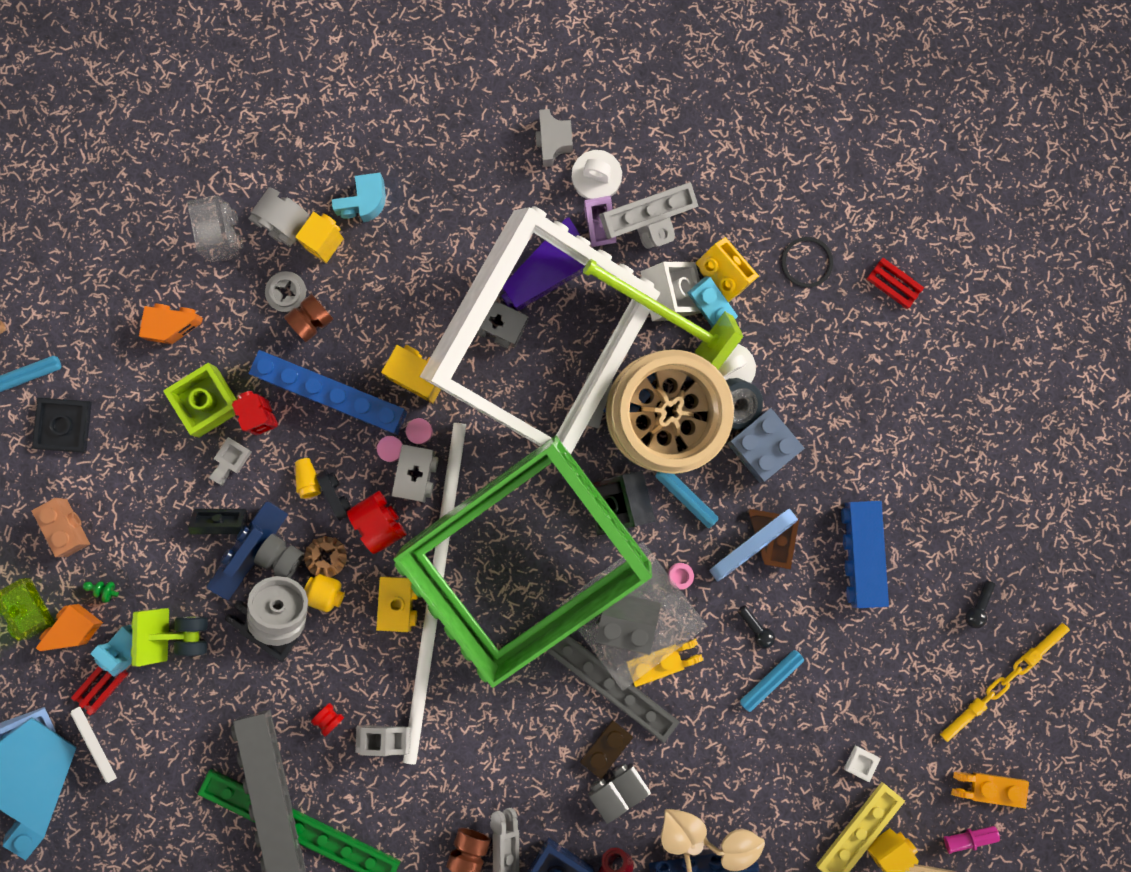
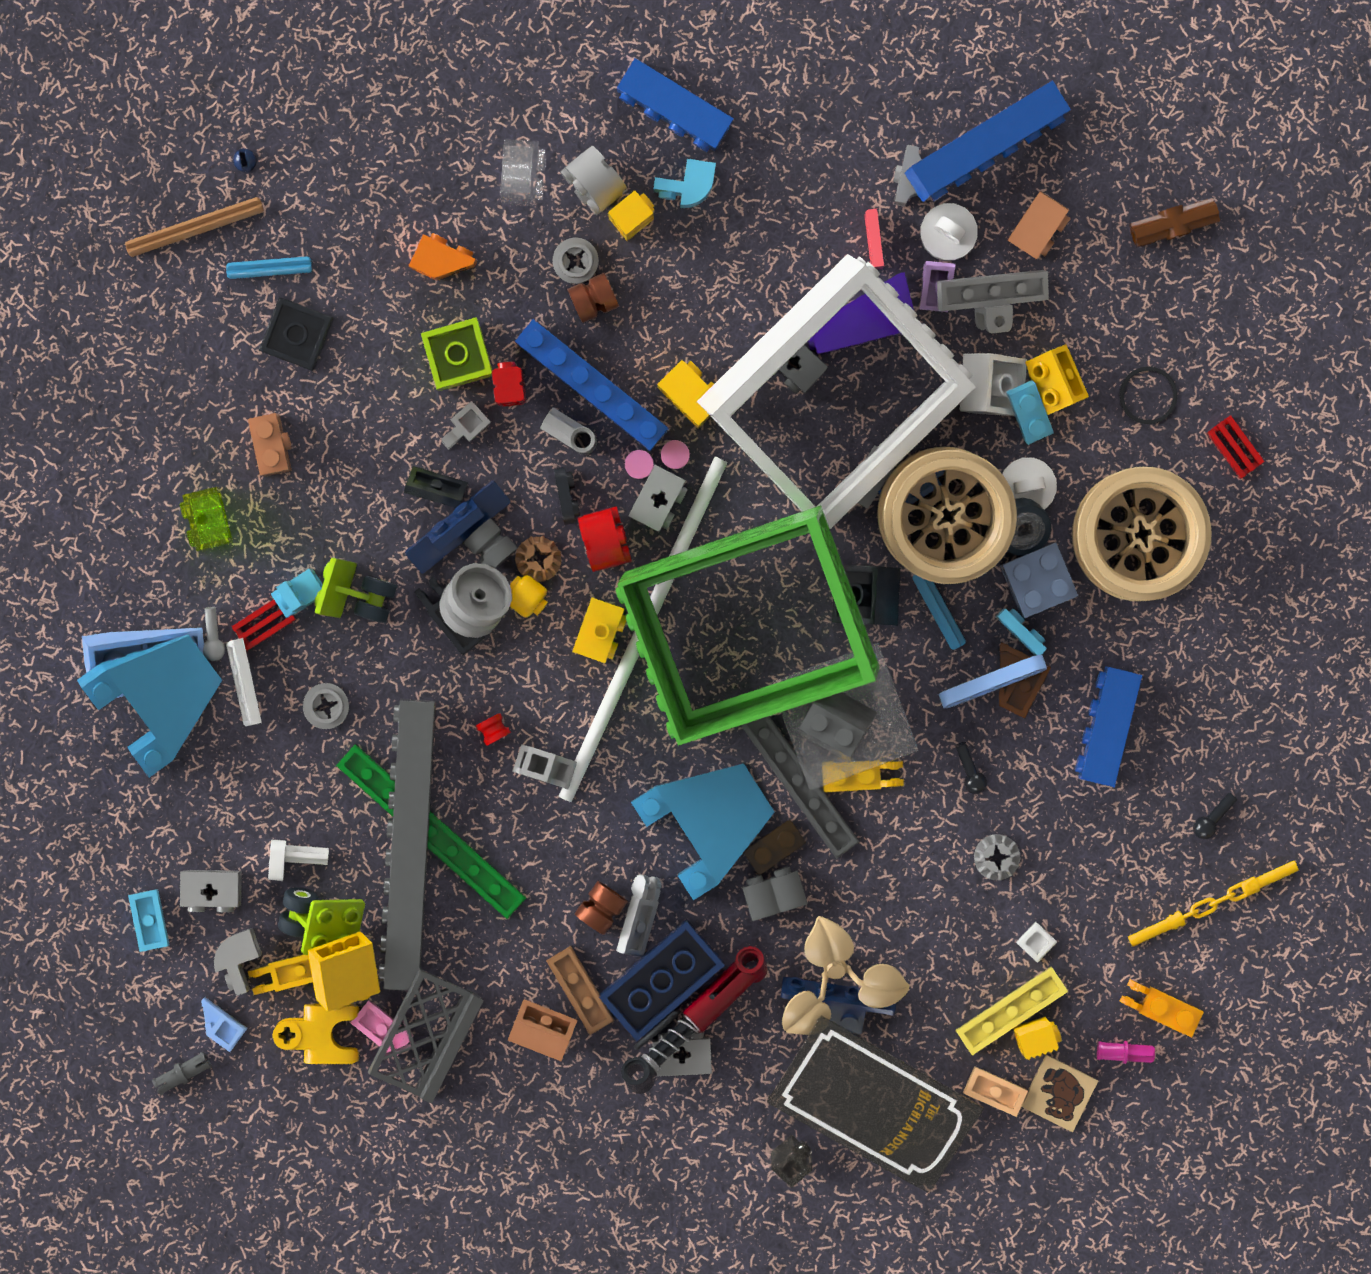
camera: 20 degrees right, 5 degrees up
orange slope [36,604,103,651] -> none
green hair [83,581,119,603] -> none
yellow cone [295,458,321,499] -> none
lime tile [583,259,744,370] -> none
bright pink tile [667,563,694,589] -> none
dark azure axle [740,650,804,712] -> none
none -> light grey bar [203,607,225,661]
none -> light grey gear [303,683,349,729]
none -> light grey piece [540,407,597,455]
none -> blue brick [617,58,734,152]
none -> dark azure wedge [631,764,775,900]
none -> coral tile [864,209,884,269]
none -> blue brick [904,80,1071,202]
none -> light grey gear [974,834,1020,880]
none -> medium azure plate [995,608,1047,656]
none -> nougat brick [1008,191,1070,259]
none -> tan wheel [1072,467,1212,601]
none -> reddish brown piece [1129,198,1220,248]

